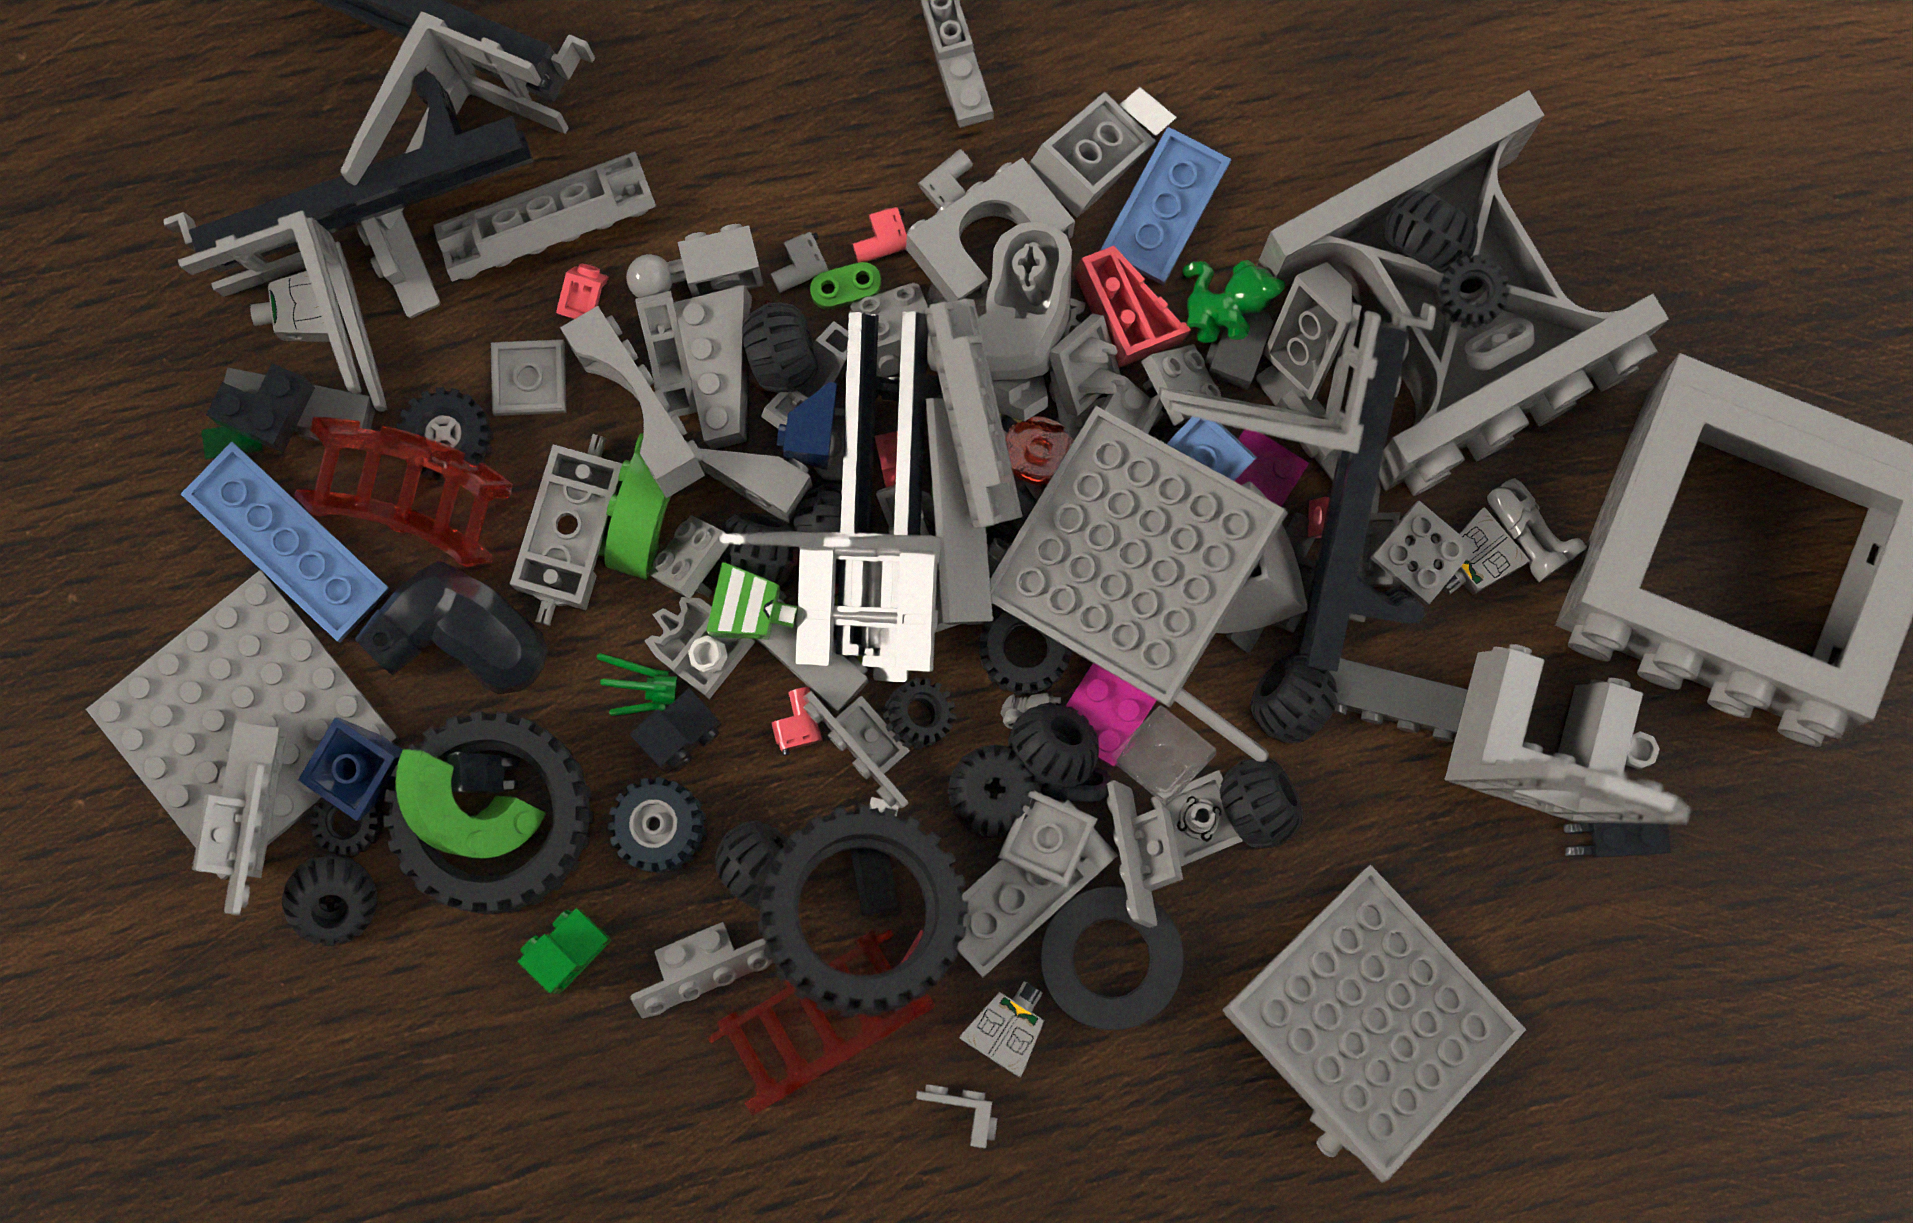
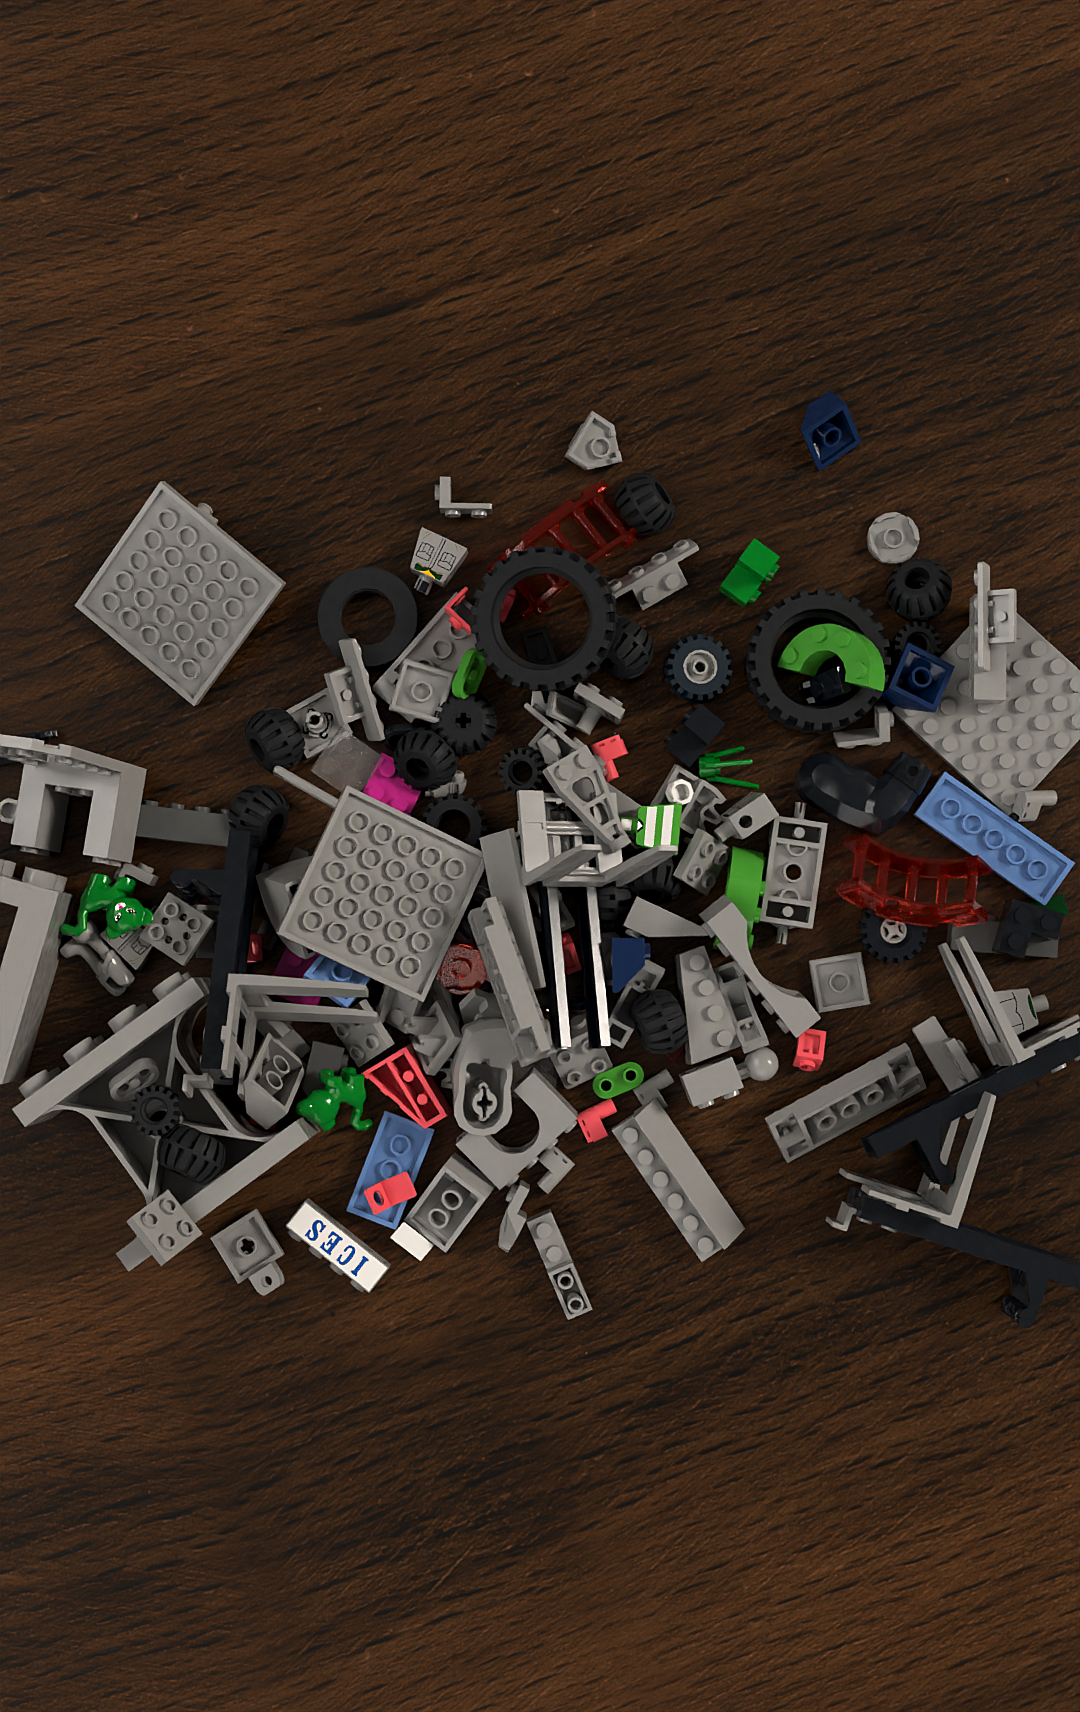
camera: 175 degrees right, 5 degrees up
none -> green animal [60,873,154,939]
none -> light grey bracket [103,862,159,911]
none -> light grey plate [126,1190,202,1266]
none -> light grey plate [210,1209,285,1296]
none -> brick [286,1198,391,1293]
none -> coral bracket [364,1171,417,1215]
none -> coral bracket [445,586,473,636]
none -> bright green plate [452,648,487,699]
none -> light grey plate [498,1180,530,1253]
none -> light grey arm [536,733,563,767]
none -> light grey plate [542,745,632,853]
none -> light grey tile [546,691,587,732]
none -> light grey plate [564,411,622,470]
none -> light grey plate [573,682,625,735]
none -> light grey slope [612,1097,745,1262]
none -> black wheel [615,472,675,537]
none -> light grey torso [714,792,779,843]
none -> dark blue slope [800,391,862,472]
none -> light grey bracket [833,702,894,749]
none -> light grey tile [866,512,920,565]
none -> light grey piece [1010,790,1057,822]

